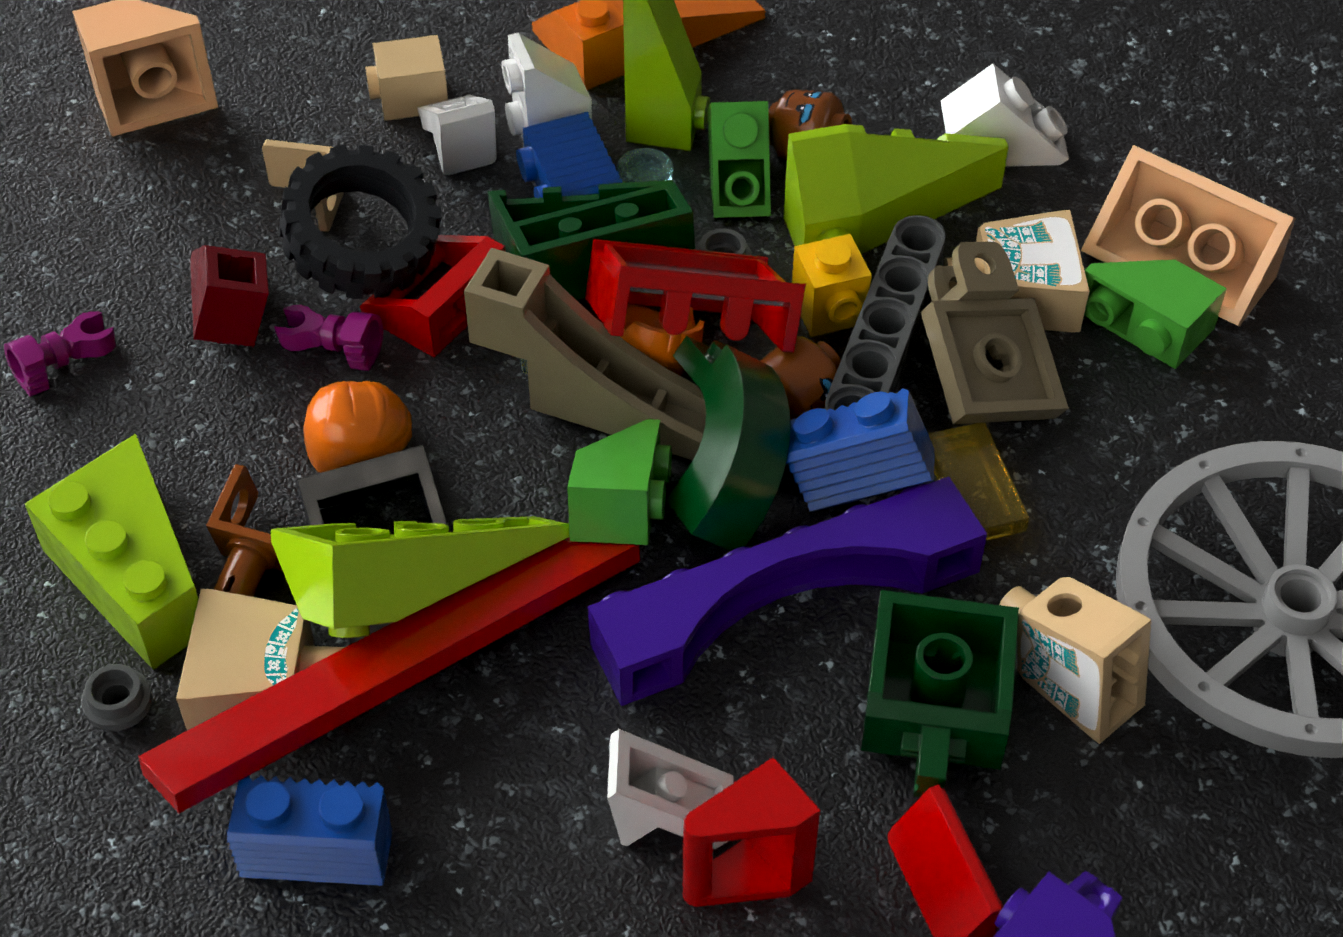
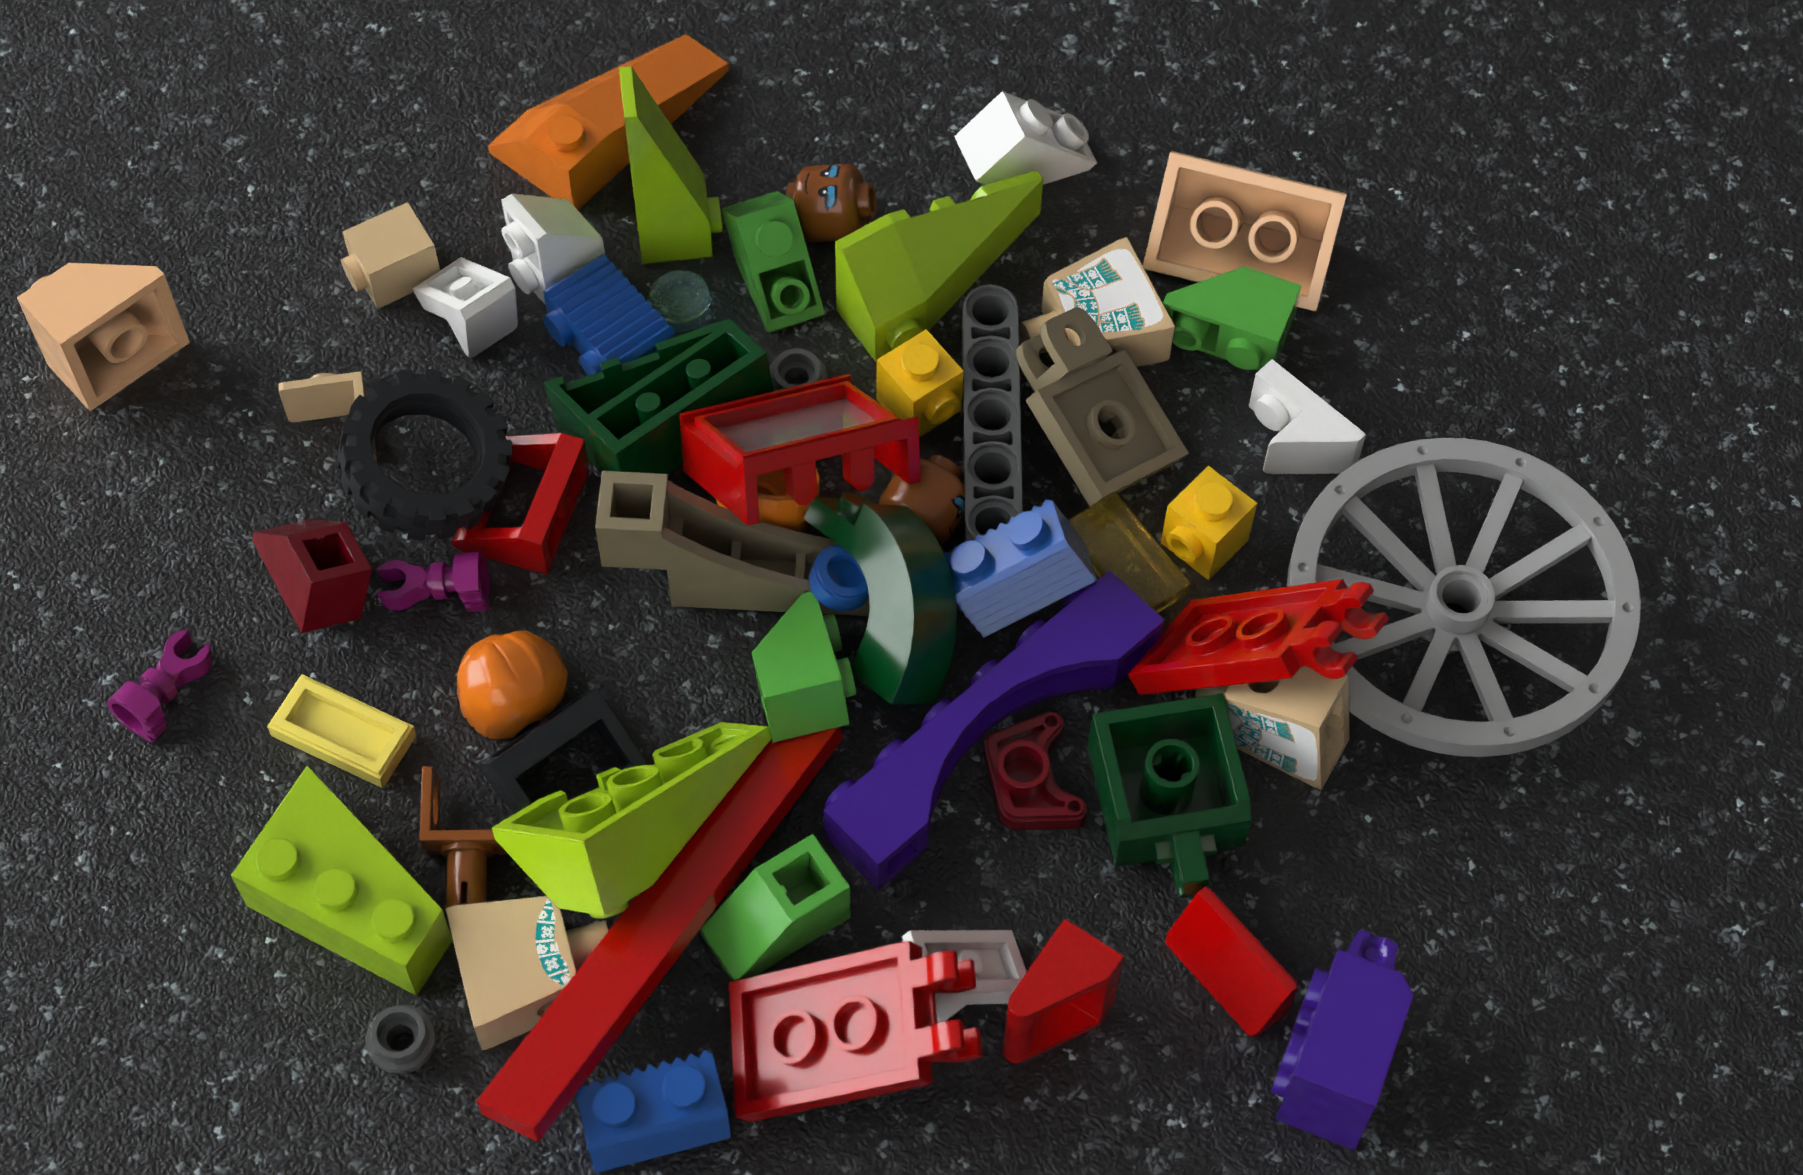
camera: 20 degrees left, 10 degrees up
none -> light yellow tile [267,674,417,788]
none -> bright green slope [700,834,851,982]
none -> tile [729,940,982,1122]
none -> blue tile [809,545,869,612]
none -> dark red piece [984,712,1087,830]
none -> red tile [1128,579,1389,695]
none -> yellow brick [1161,465,1257,580]
none -> white slope [1249,359,1366,474]

